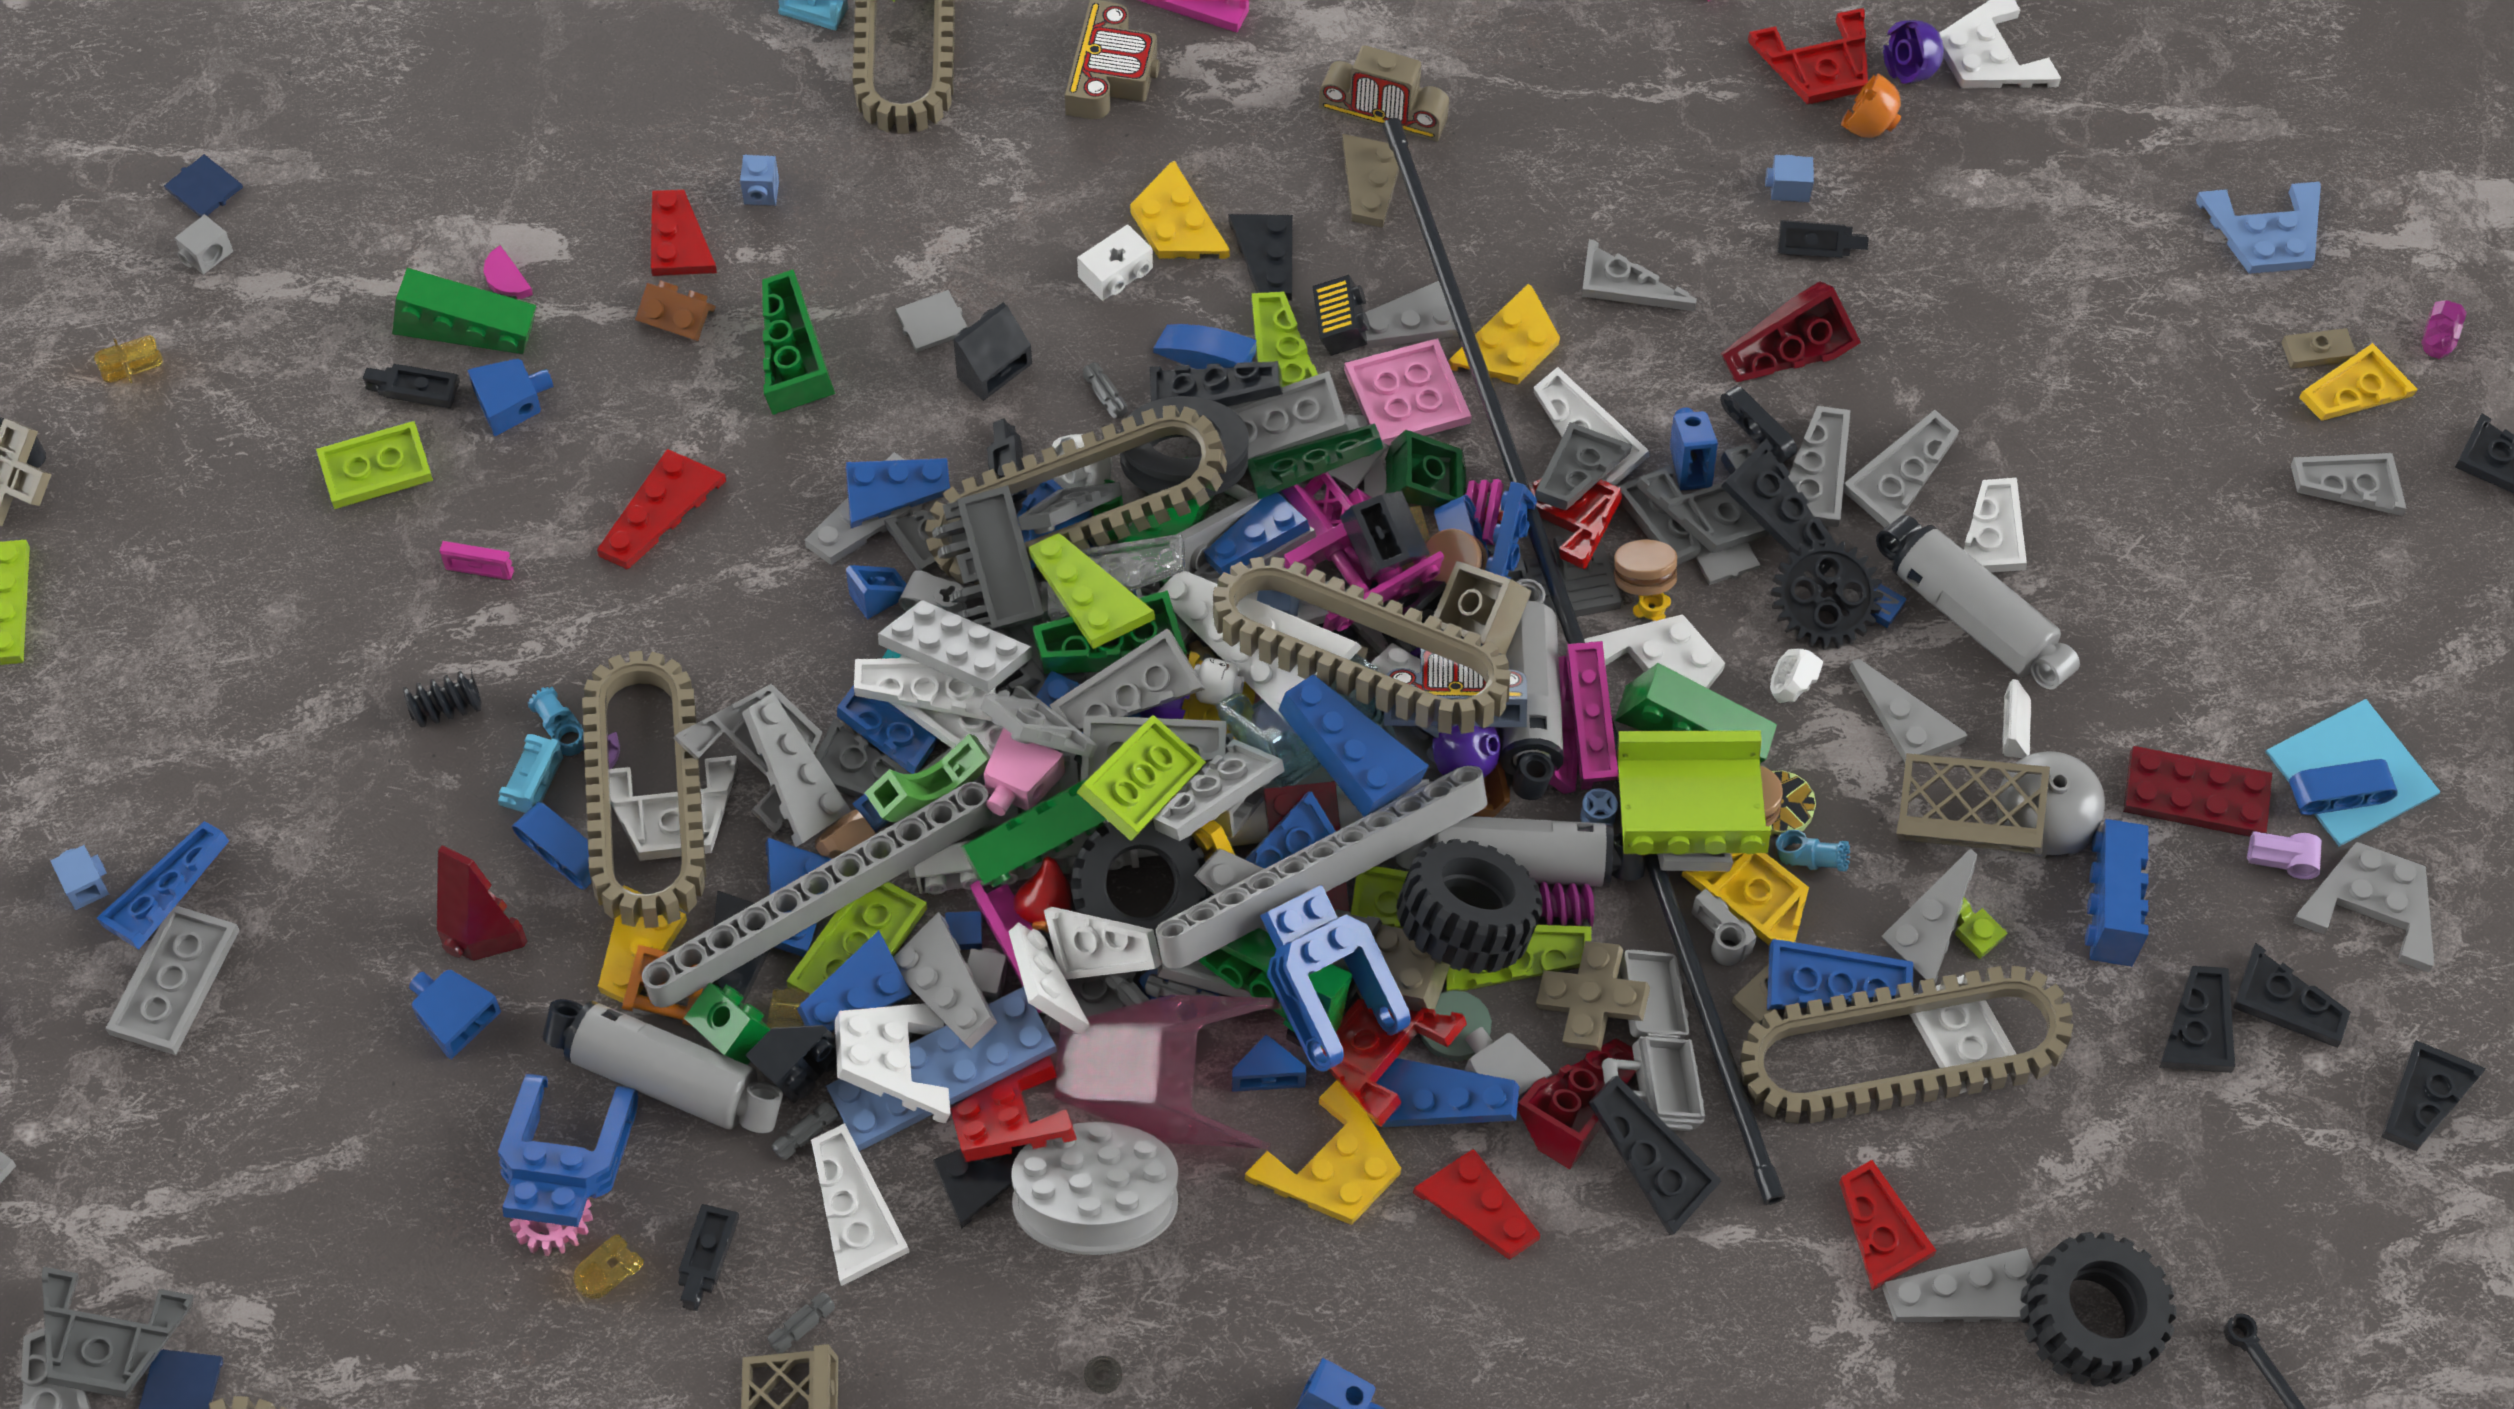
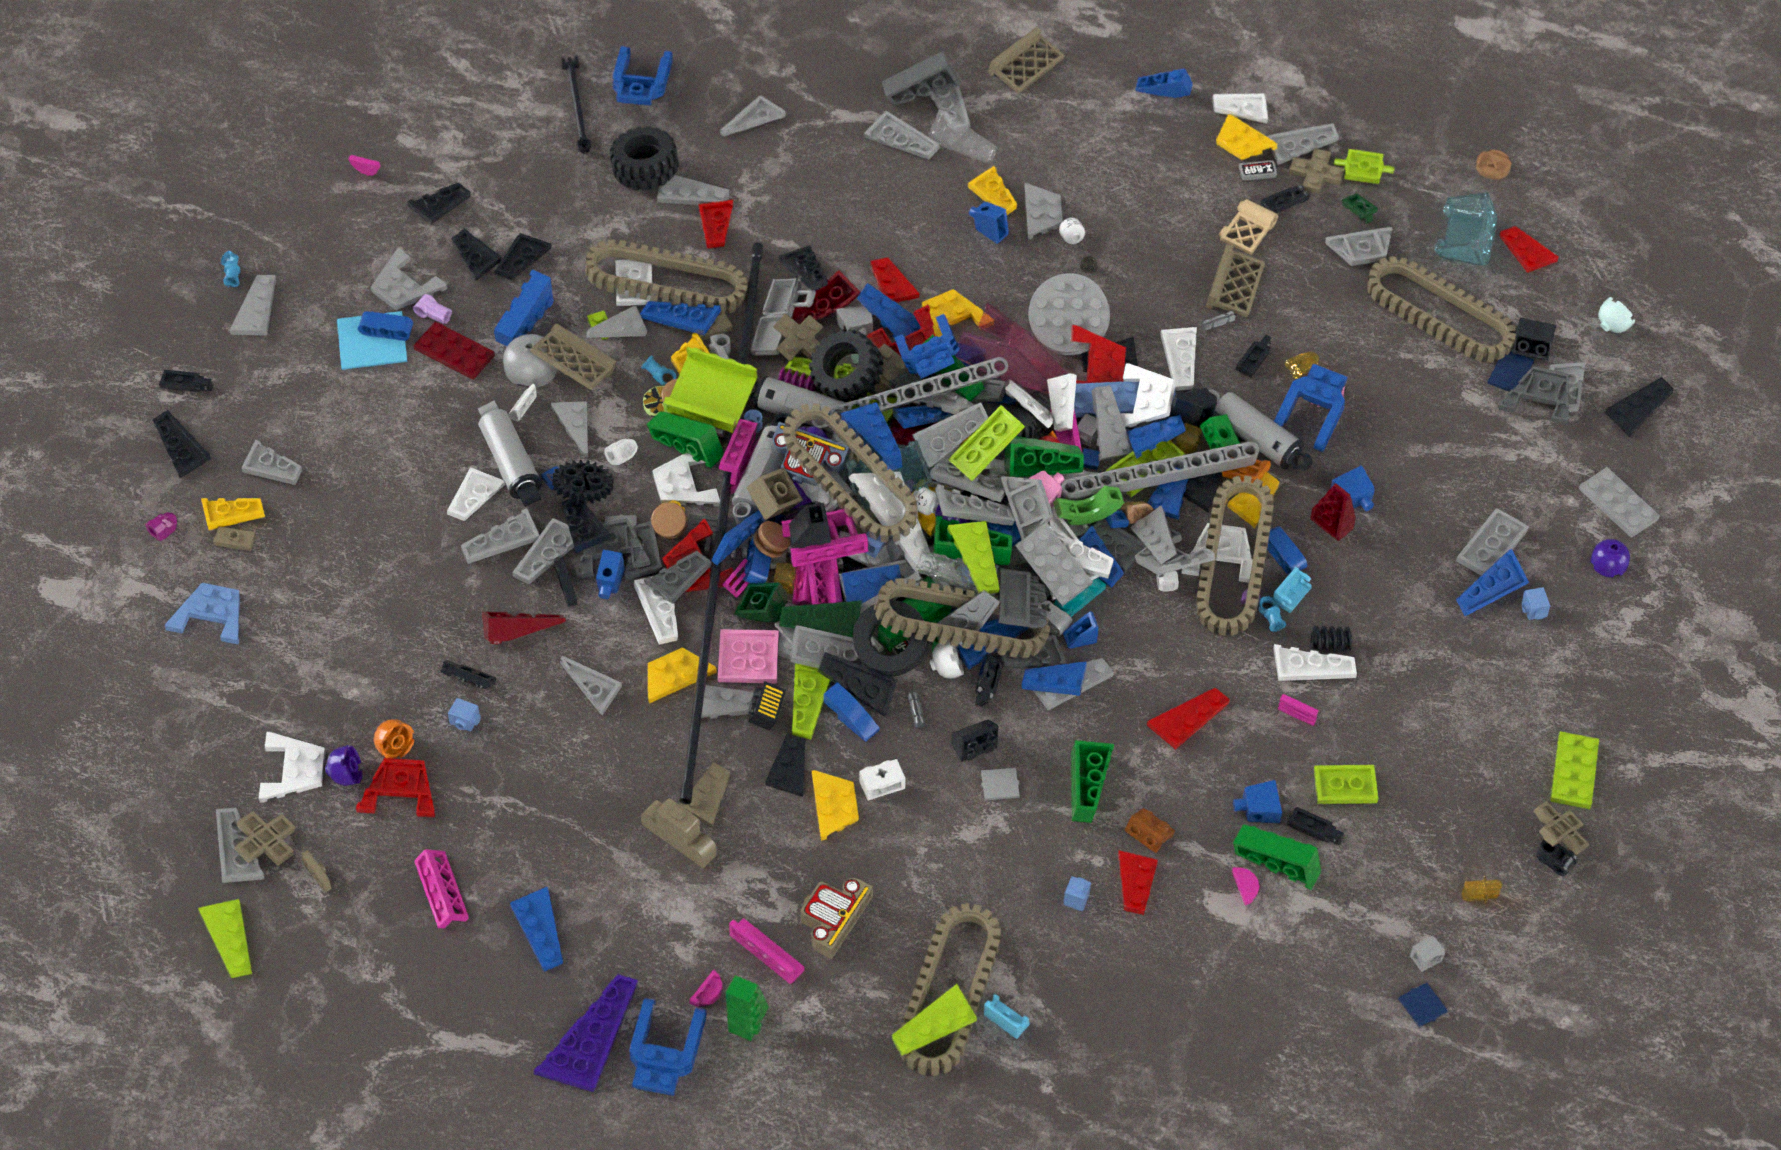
camera: 160 degrees left, 5 degrees down
none -> white wing [1273,644,1357,681]

